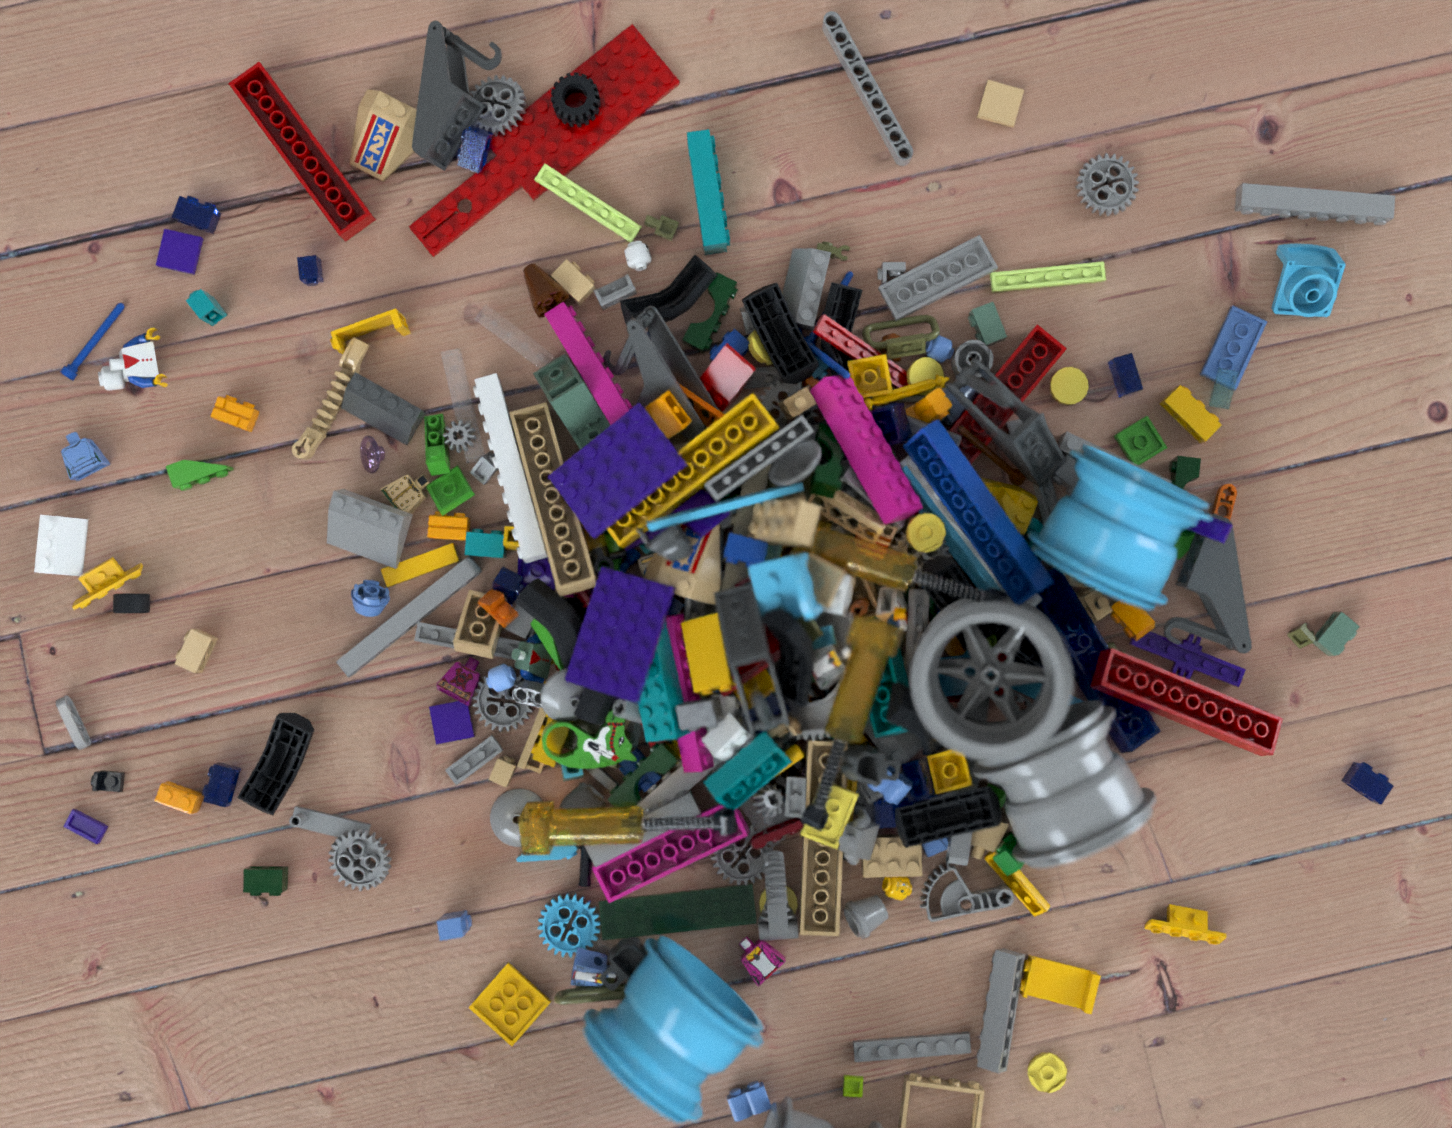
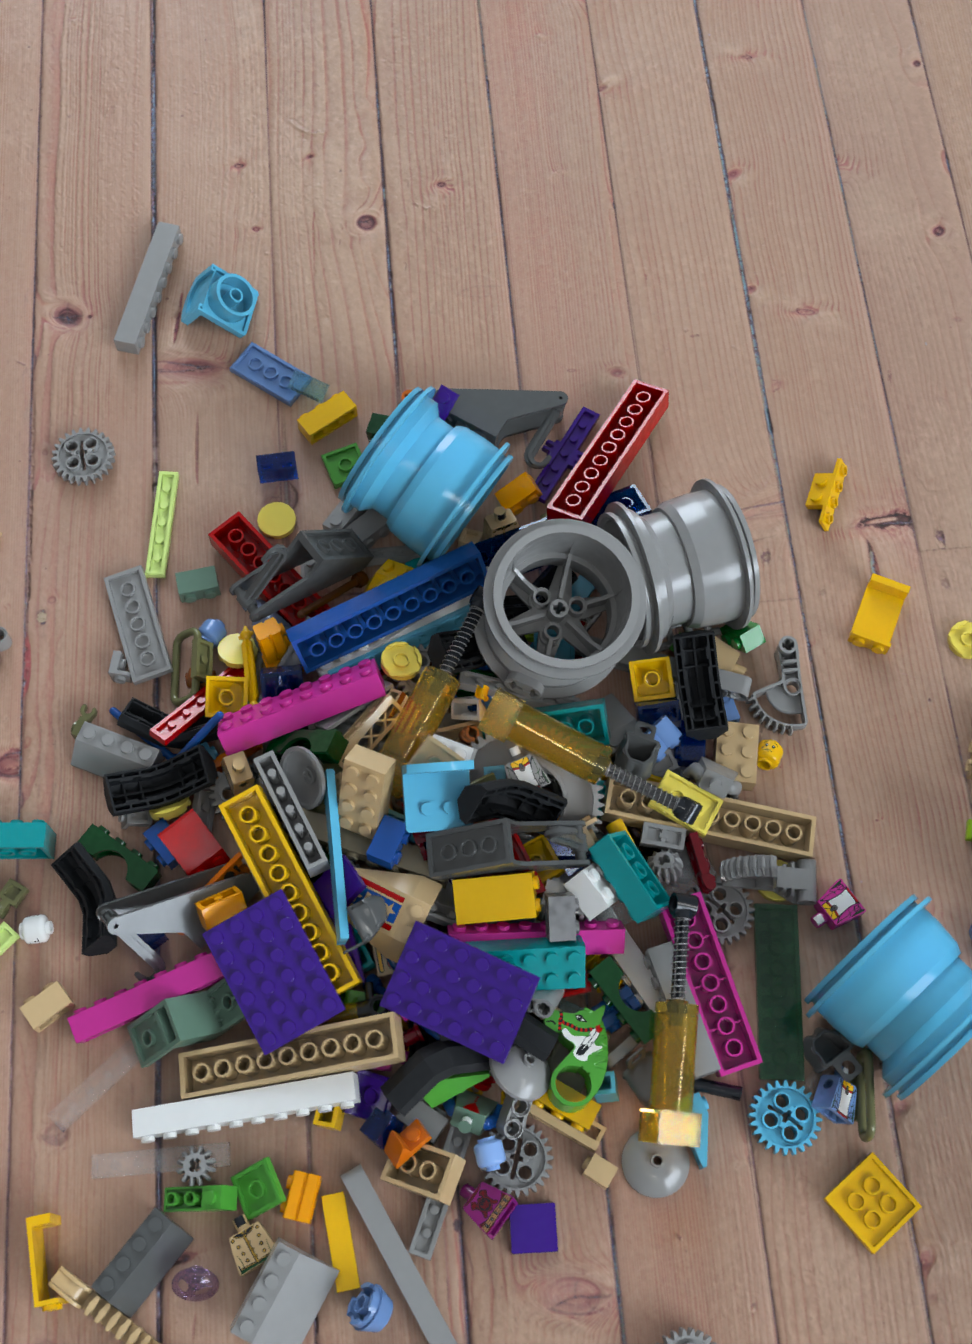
camera: 85 degrees left, 20 degrees down
medium blue brick [437,910,472,941] -> none
light grey plate [445,735,504,785] -> none
teal brick [465,529,507,559] -> none
light grey bracket [470,452,498,485] -> none
reddish brown cone [523,263,569,318] -> none
light grey hinge [594,274,637,310] -> none
light grey piece [844,895,889,939] -> none
light grey plate [853,1032,971,1062] -> none
black piece [886,682,944,756] -> none
light grey brick [951,340,993,379] -> none
light grey brick [977,948,1025,1074] -> none
yellow brick [984,850,1050,917] -> none
olive tile [1287,623,1316,649] -> none
sand green brick [1313,612,1360,656] -> none
clear blue brick [1341,762,1394,805] -> none

